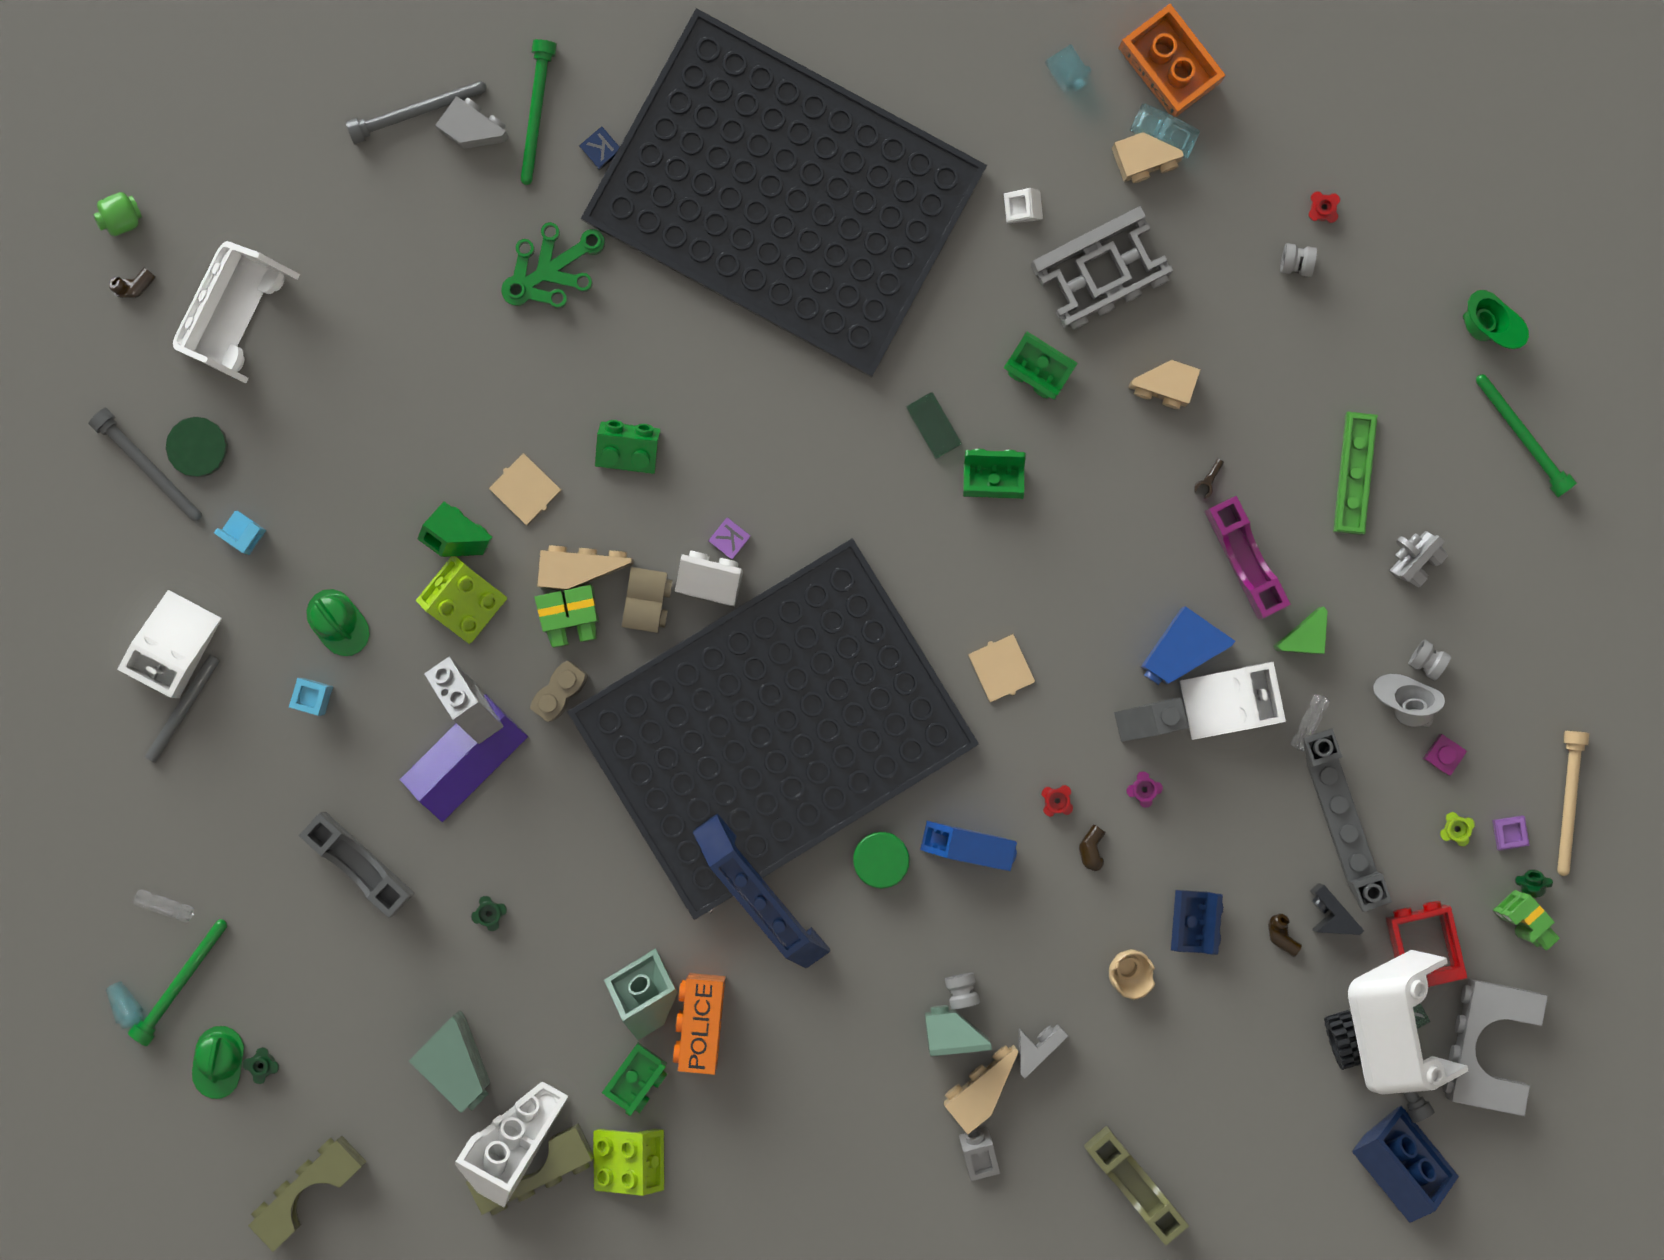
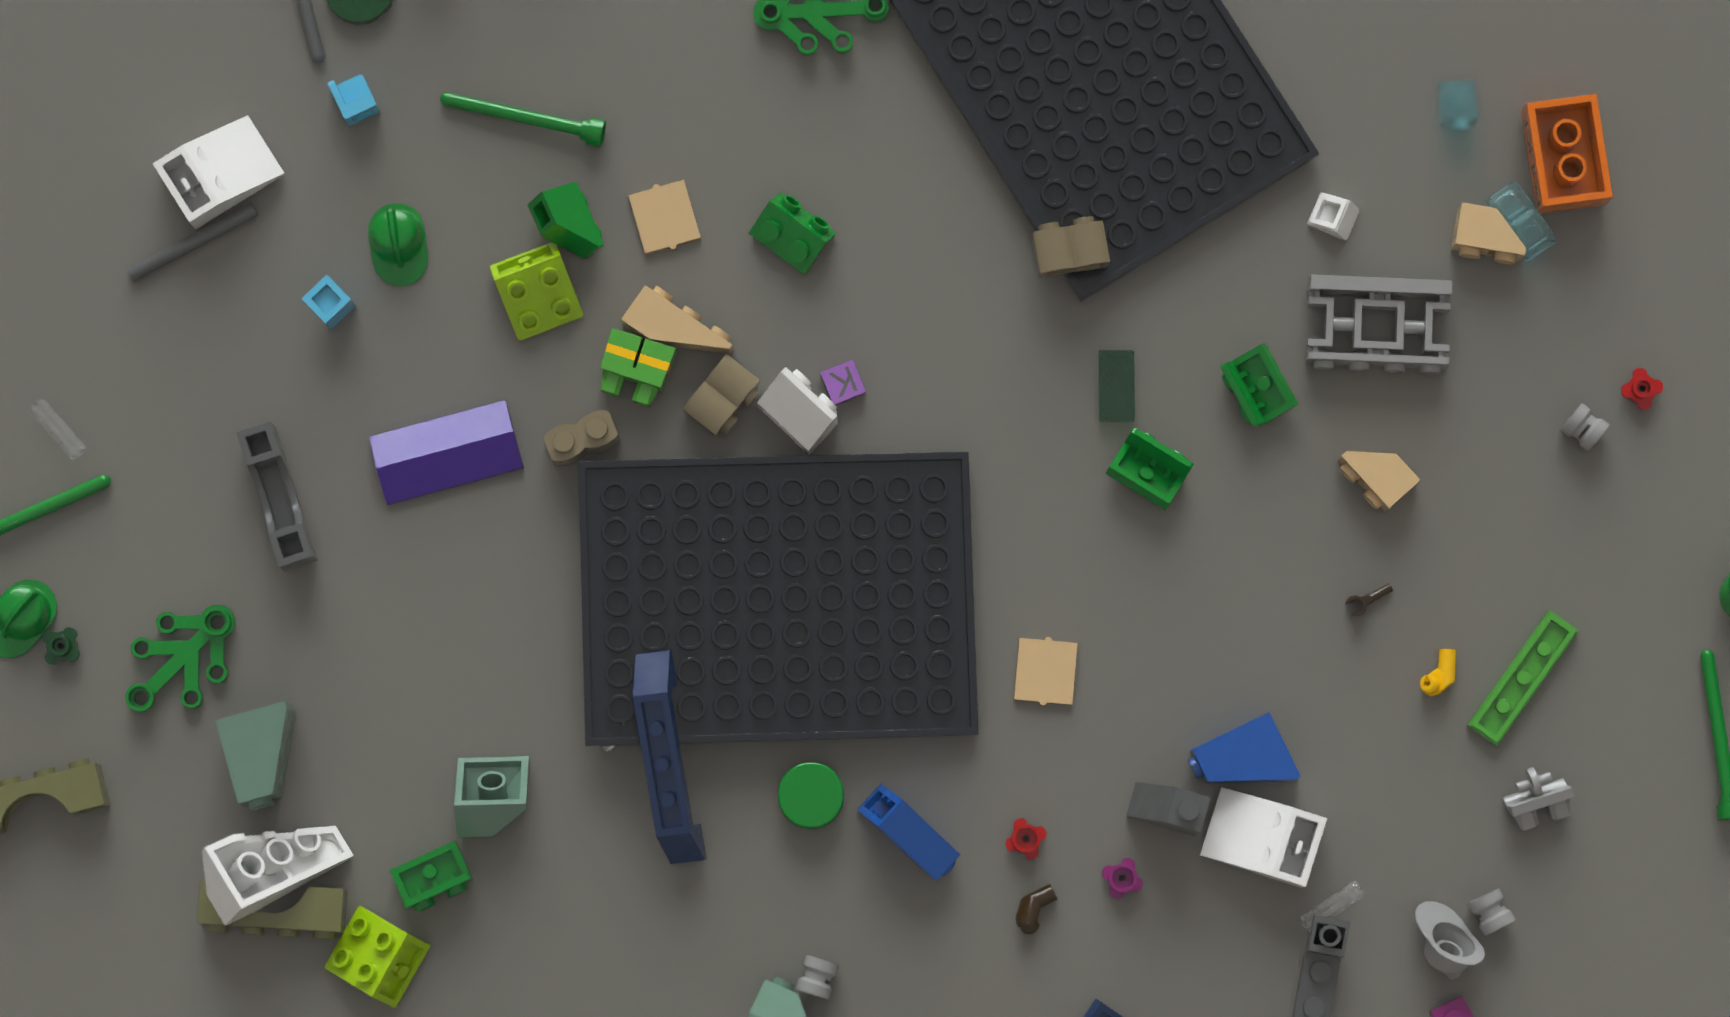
camera: 30 degrees right, 5 degrees down
light grey window [424,656,504,744] -> none
dark green plate [471,896,507,931] -> none
orange brick [673,973,726,1075] -> none
magenta arch [1204,495,1291,619] -> none
bright green slope [1273,606,1328,654] -> none
none -> green plant [125,605,235,713]
none -> green piece [440,92,606,148]
none -> dark tan brick [1032,216,1110,278]
none -> yellow arm [1419,649,1456,696]

